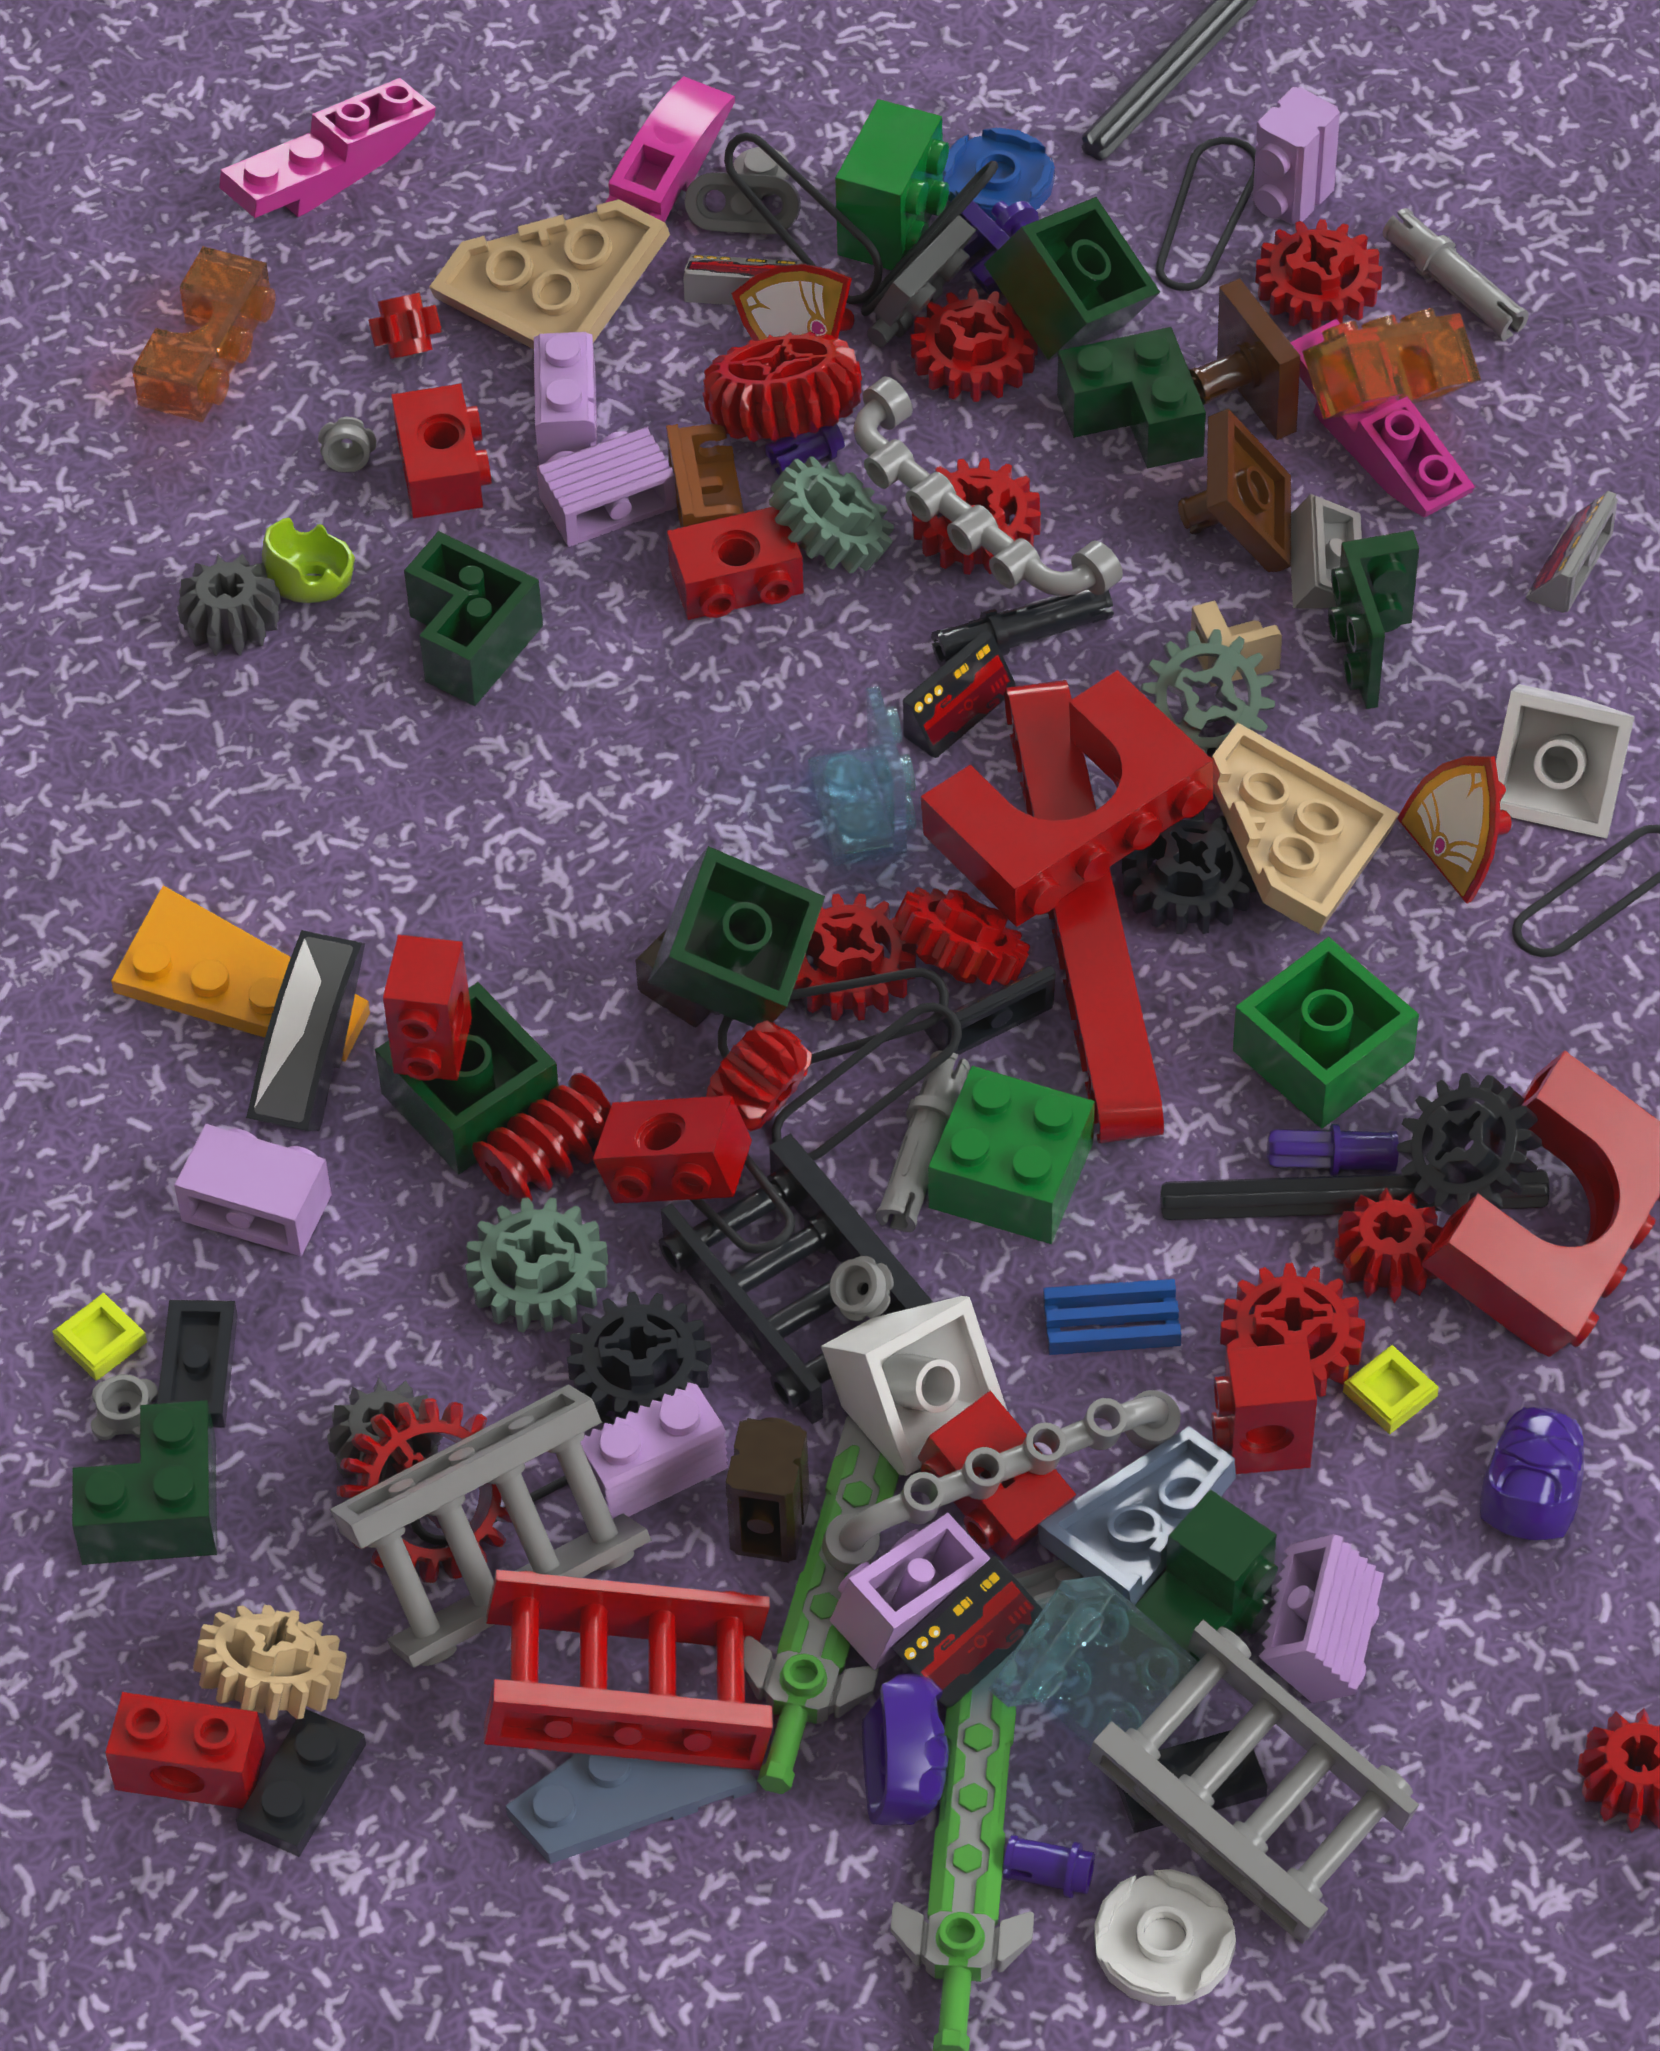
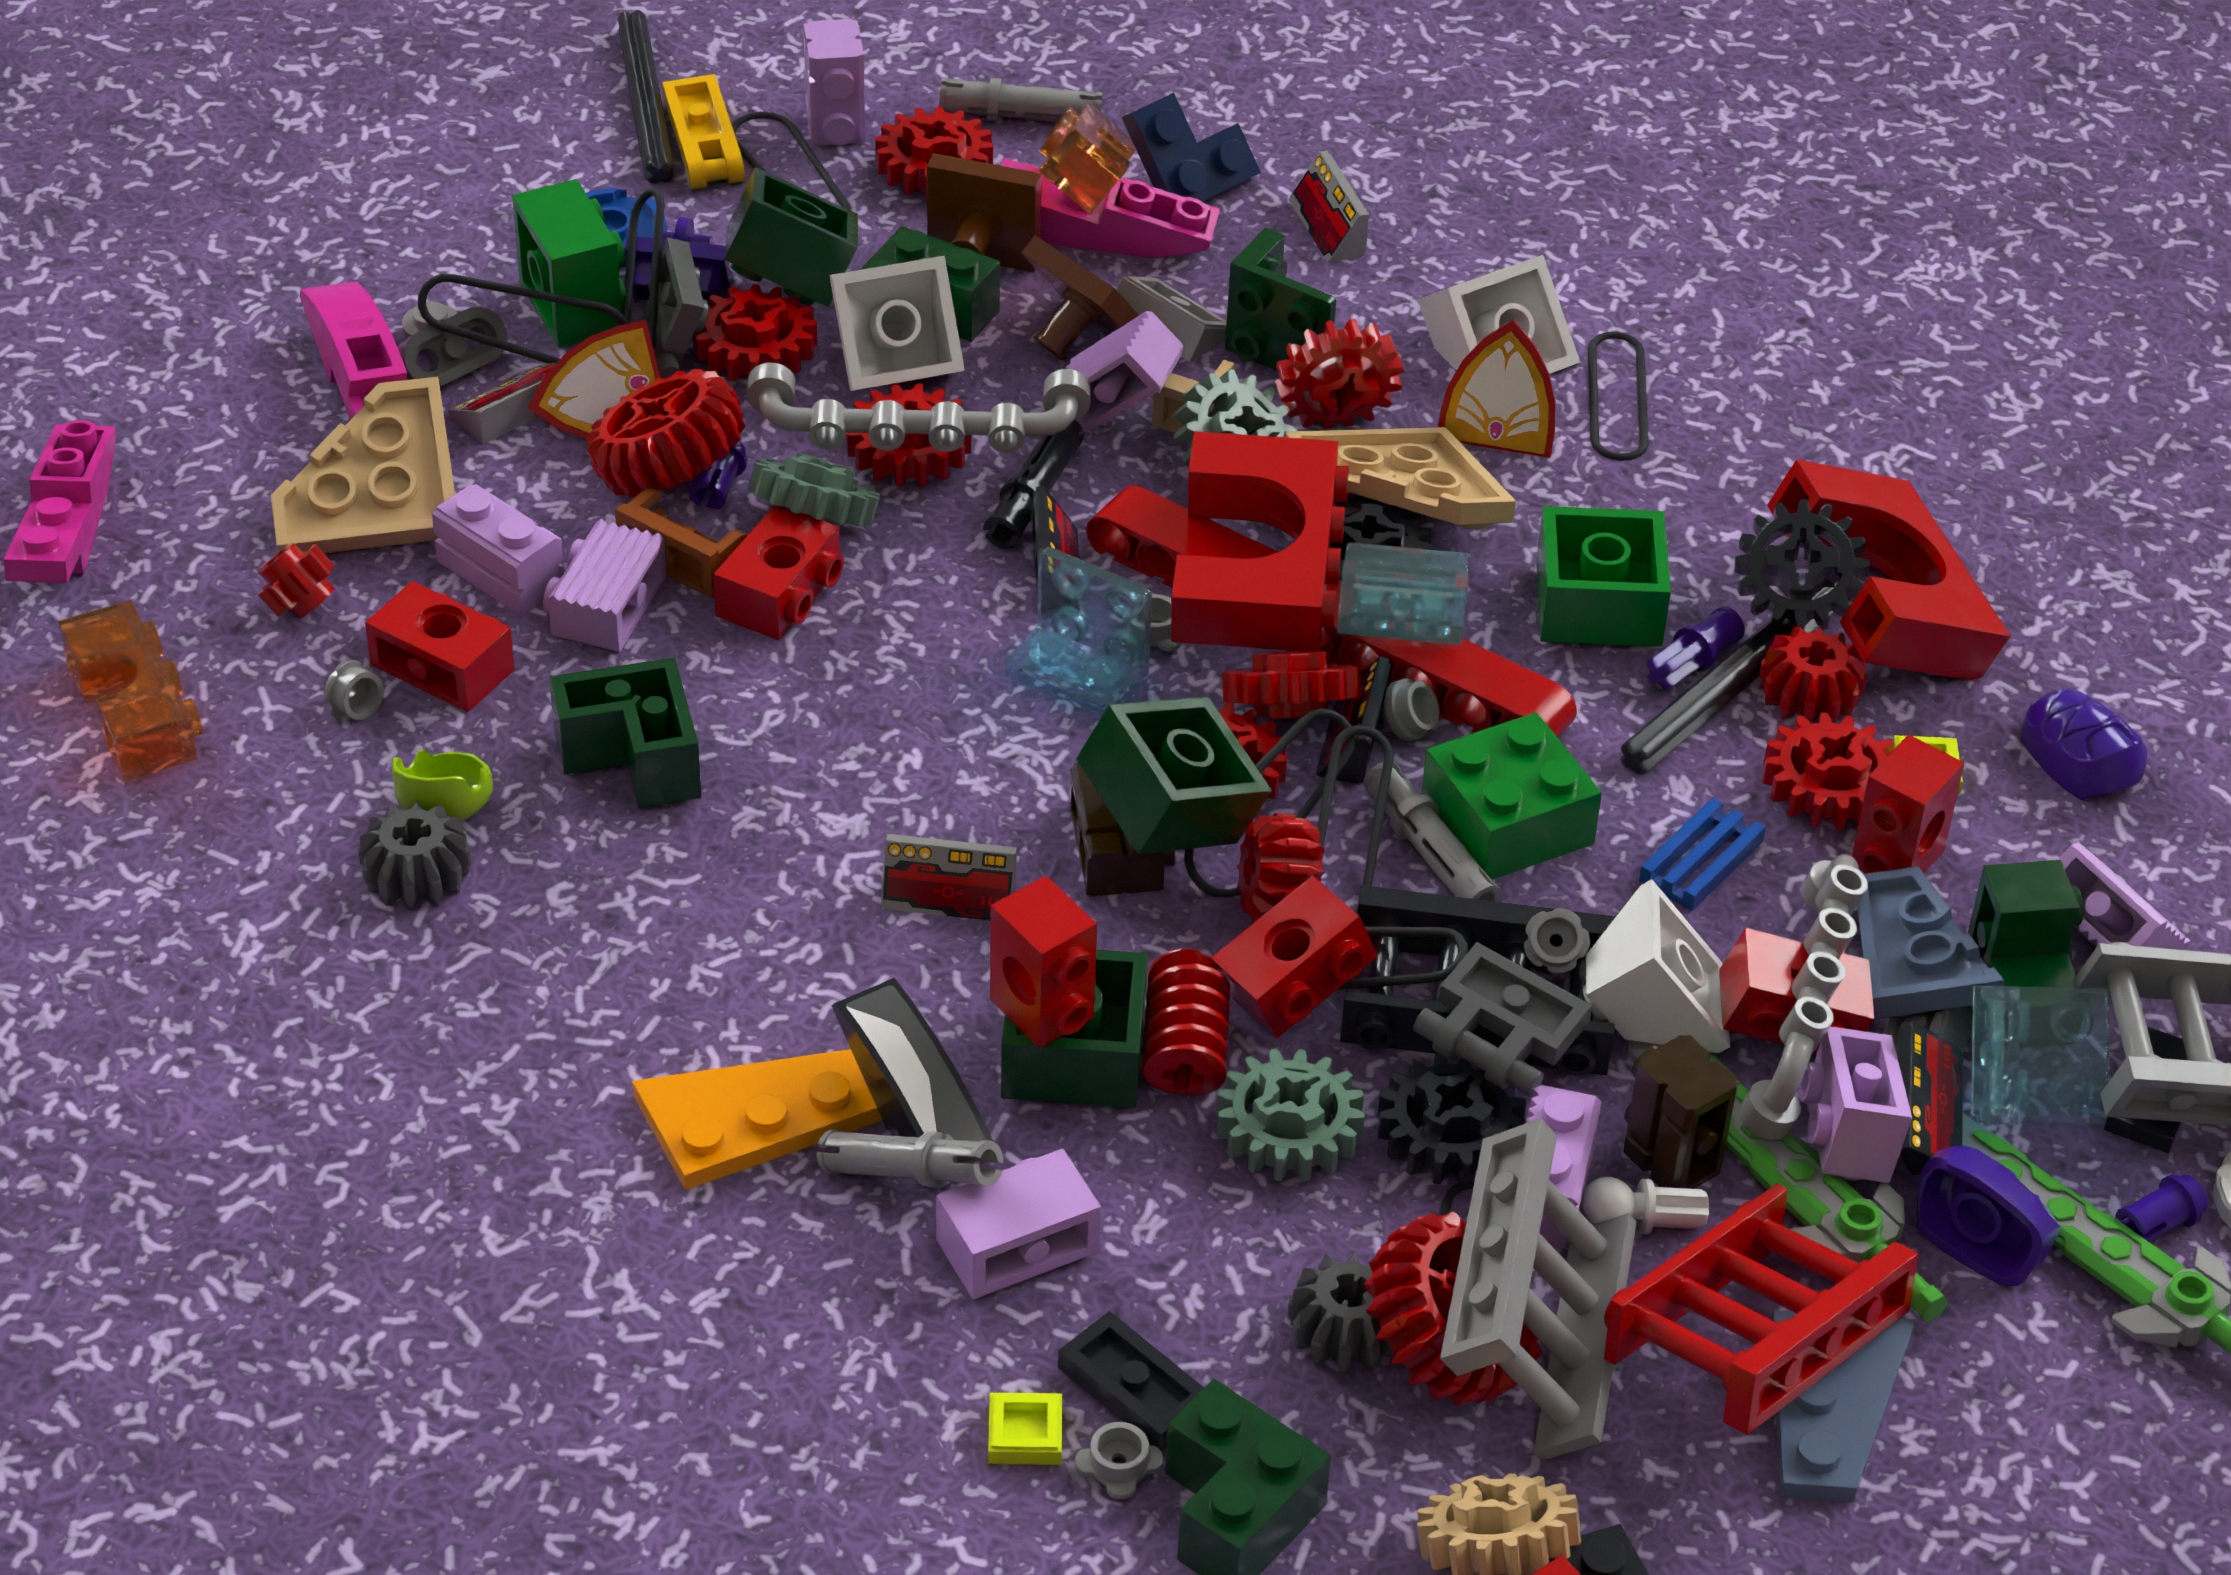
camera: 50 degrees left, 10 degrees down
none -> yellow plate [662,74,745,190]
none -> light grey pin [817,1129,1003,1188]
none -> white slope [829,256,965,391]
none -> slope [881,834,1017,921]
none -> lavender brick [1066,311,1183,432]
none -> dark blue plate [1121,93,1261,202]
none -> red gear [1275,319,1404,429]
none -> clear light blue bracket [1337,543,1469,645]
none -> light grey plate [1382,678,1439,741]
none -> dark grey plate [1413,942,1592,1097]
none -> white axle [1580,1177,1709,1235]

